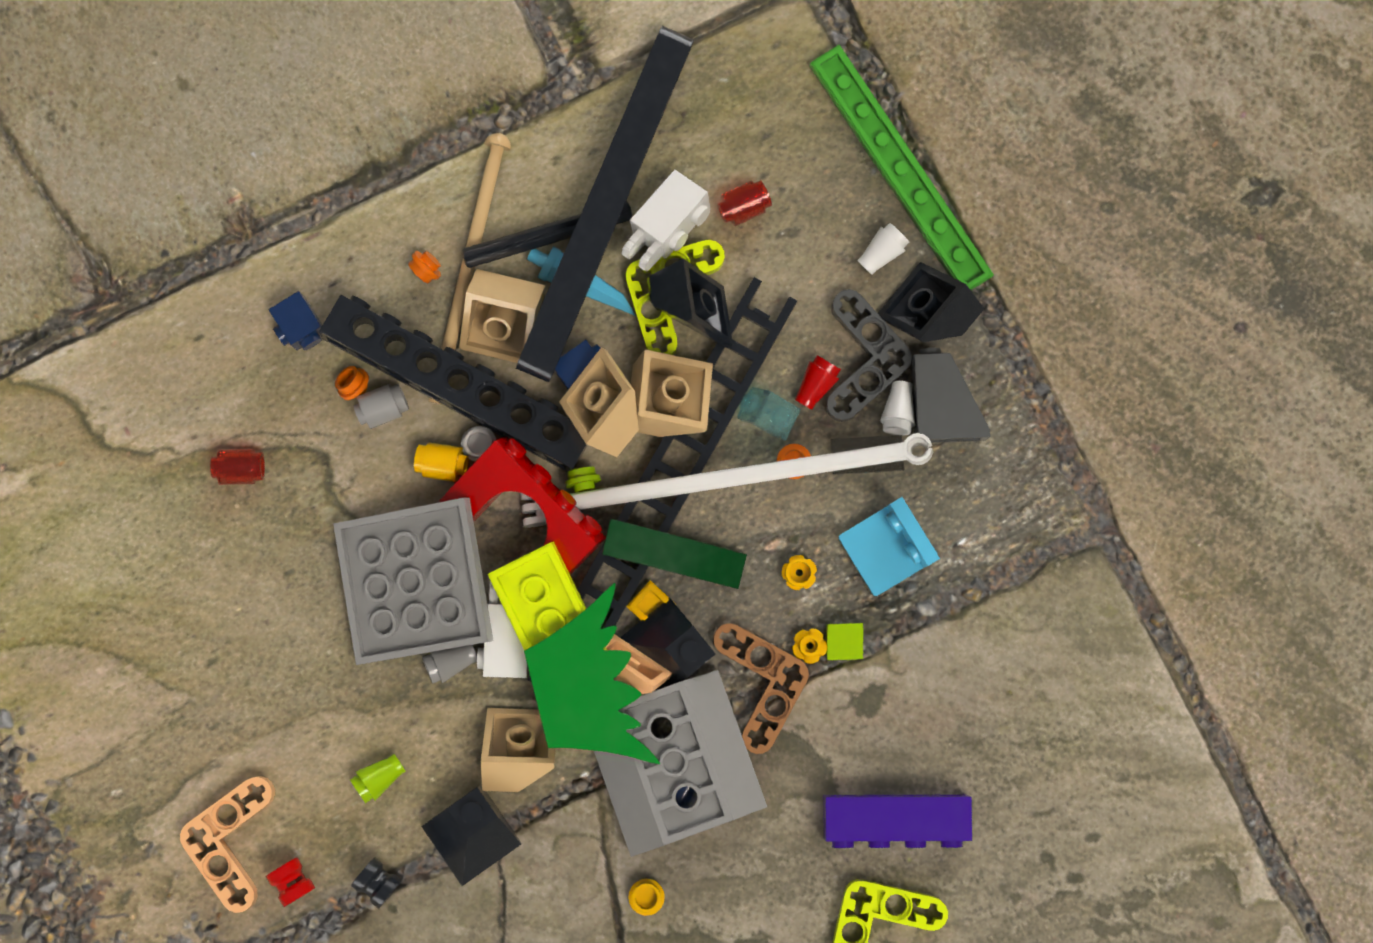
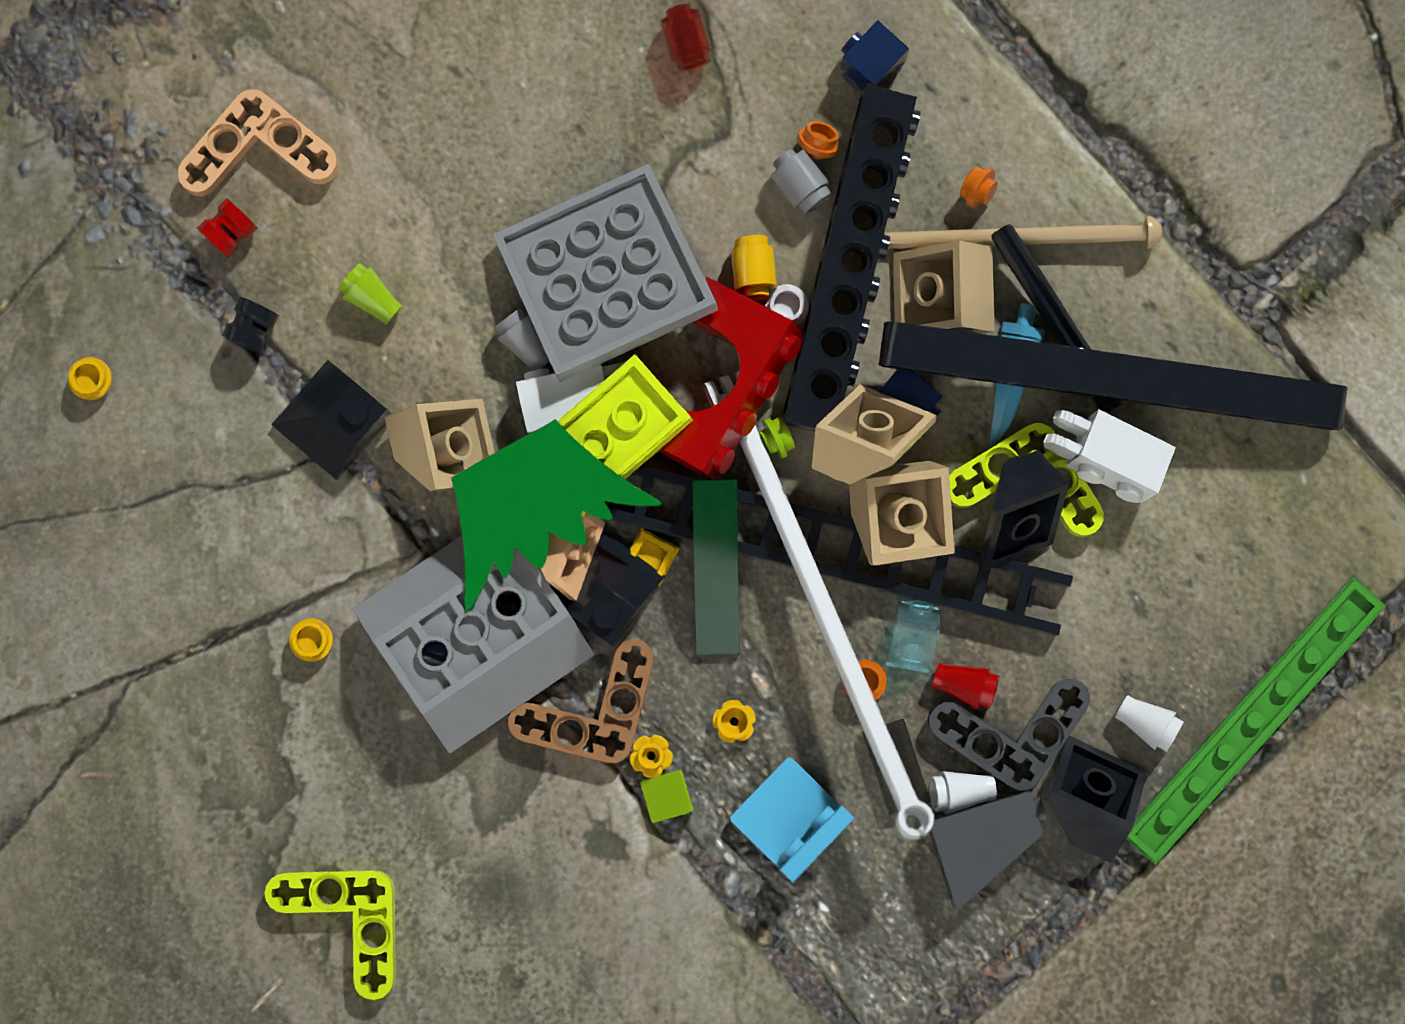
camera: 80 degrees right, 0 degrees up
clear red brick [717,180,772,226] -> none
dark purple brick [823,794,972,848] -> none

